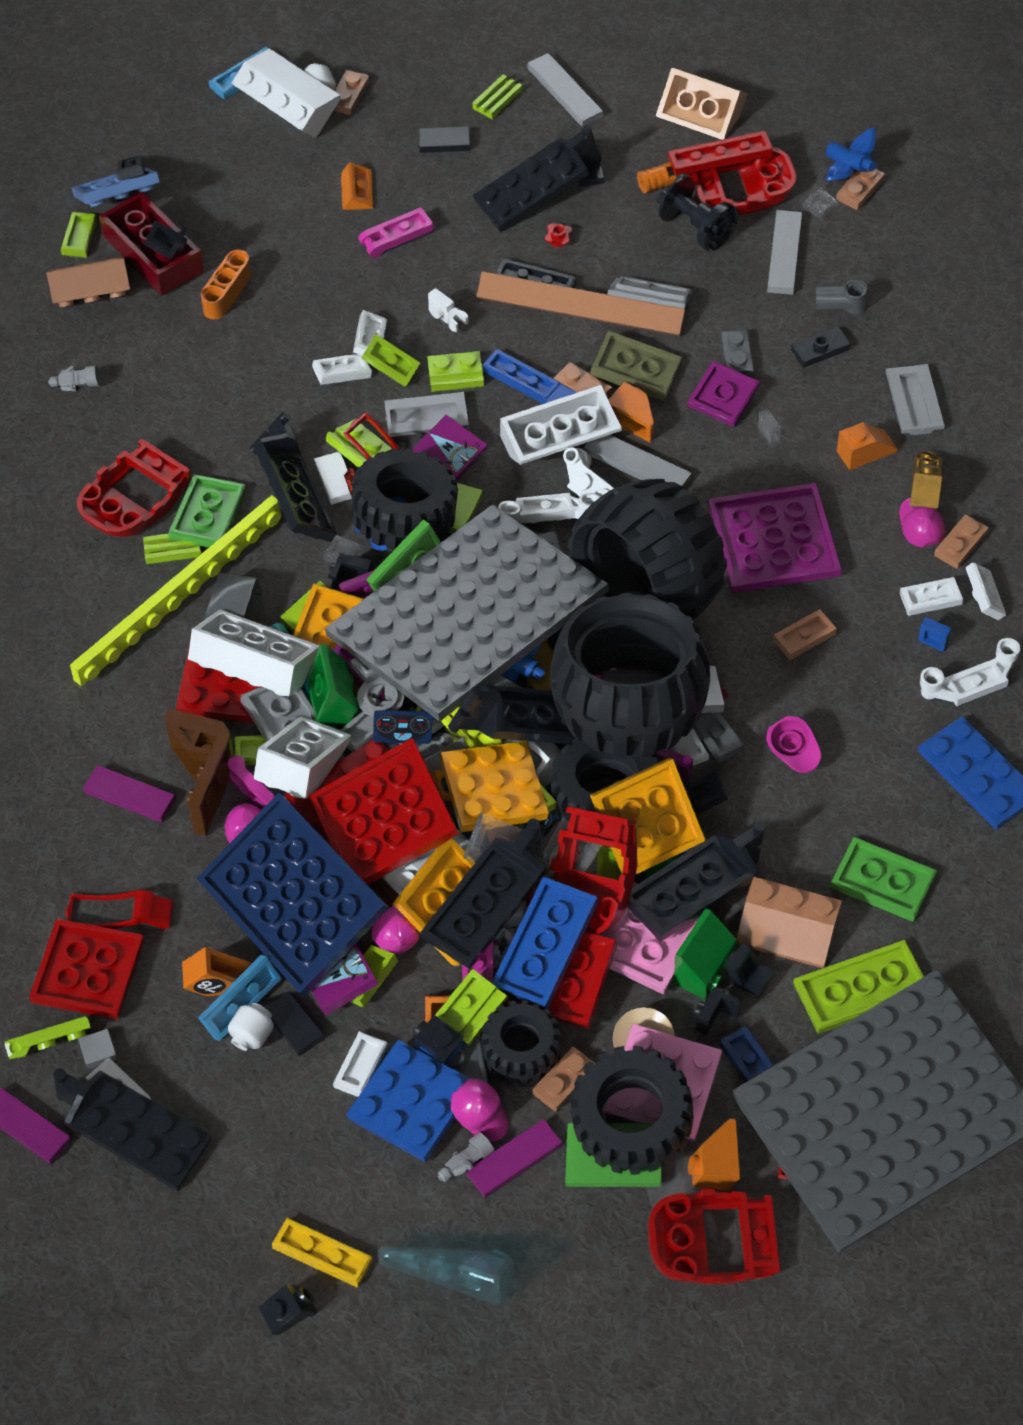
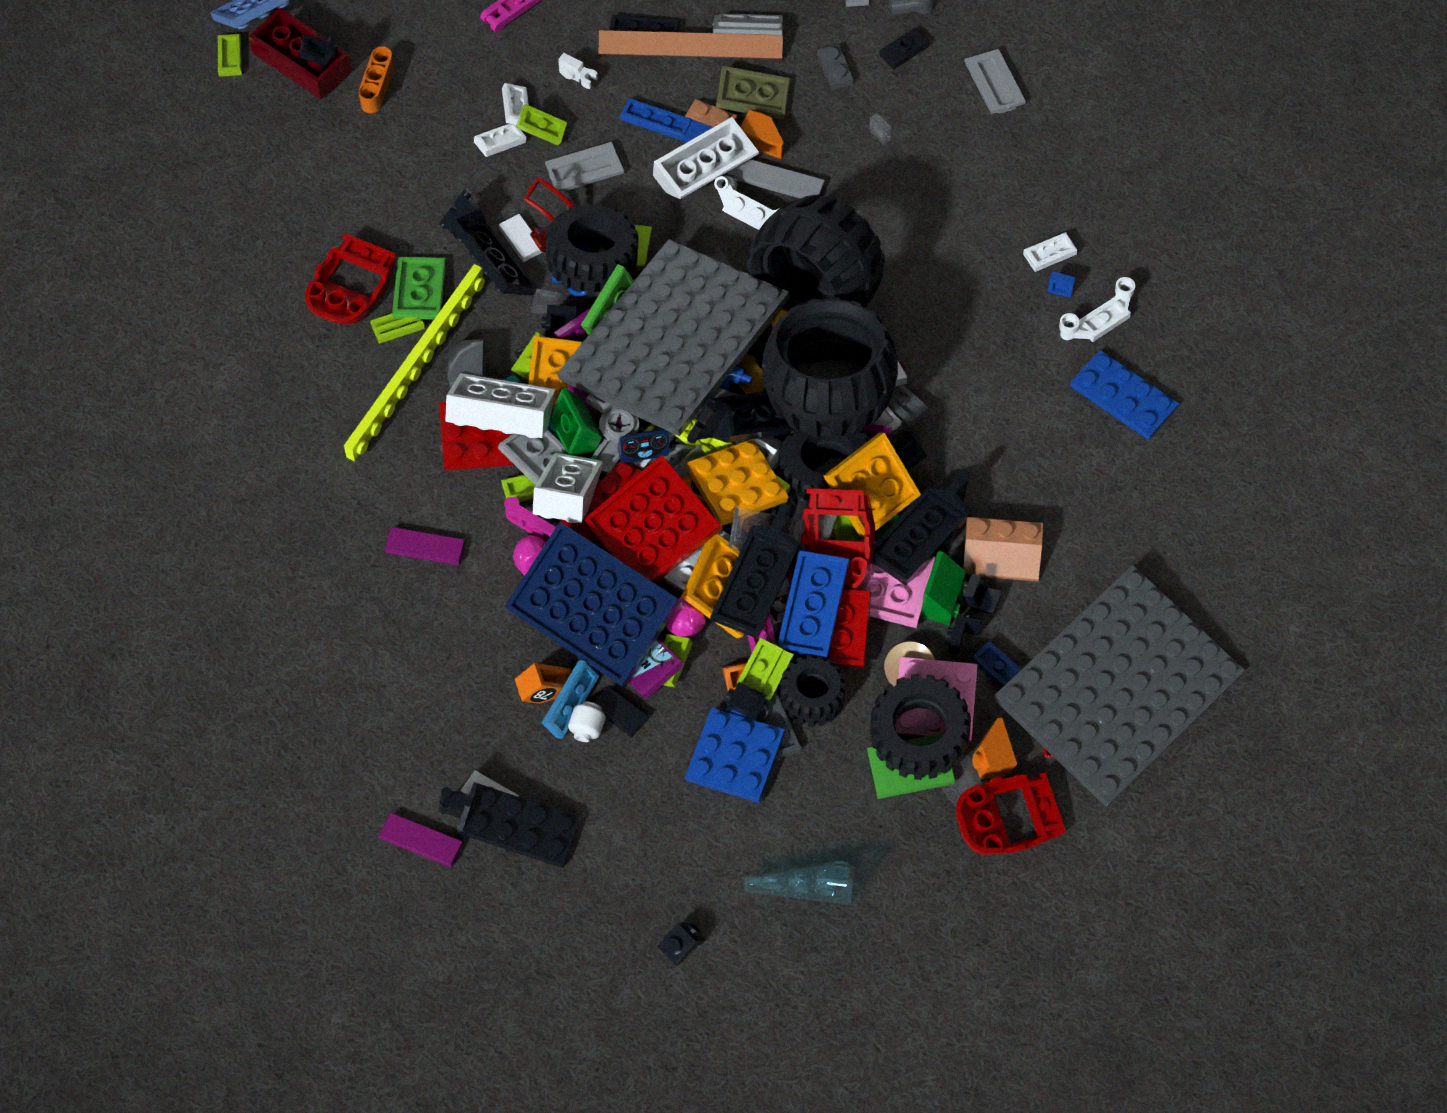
camera: 15 degrees left, 5 degrees up
lime hinge [5,1016,91,1059] -> none
red plate [29,919,144,1020] -> none
nougat slope [46,257,130,307] -> none
light grey piece [48,365,101,392] -> none
red piece [65,890,173,929] -> none
light grey tile [78,1029,117,1069] -> none
reddish brown bracket [164,708,234,836] -> none
yellow tile [272,1218,373,1288] -> none
lime plate [326,419,392,467] -> none
white tile [333,1032,388,1097] -> none
magenta tile [413,415,487,481] -> none
lime plate [427,351,484,392] -> none
light grey piece [438,1132,495,1182] -> none
dark pink piece [451,1079,508,1142] -> none
magenta tile [466,1119,562,1199] -> none
white plate [498,493,600,524] -> none
nougat plate [532,1047,596,1112] -> none
magenta tile [687,361,760,427] -> none
magenta plate [708,483,841,593] -> none
dark pink piece [766,716,822,773] -> none
nougat plate [773,609,837,660] -> none
lime tile [793,940,924,1034] -> none
bright green tile [830,837,937,922] -> none
orange slope [837,422,898,470] -> none
dark pink piece [899,497,946,548] -> none
pearl gold slope [910,451,942,509] -> none
nougat plate [934,514,989,569] -> none
white plate [966,563,1006,620] -> none

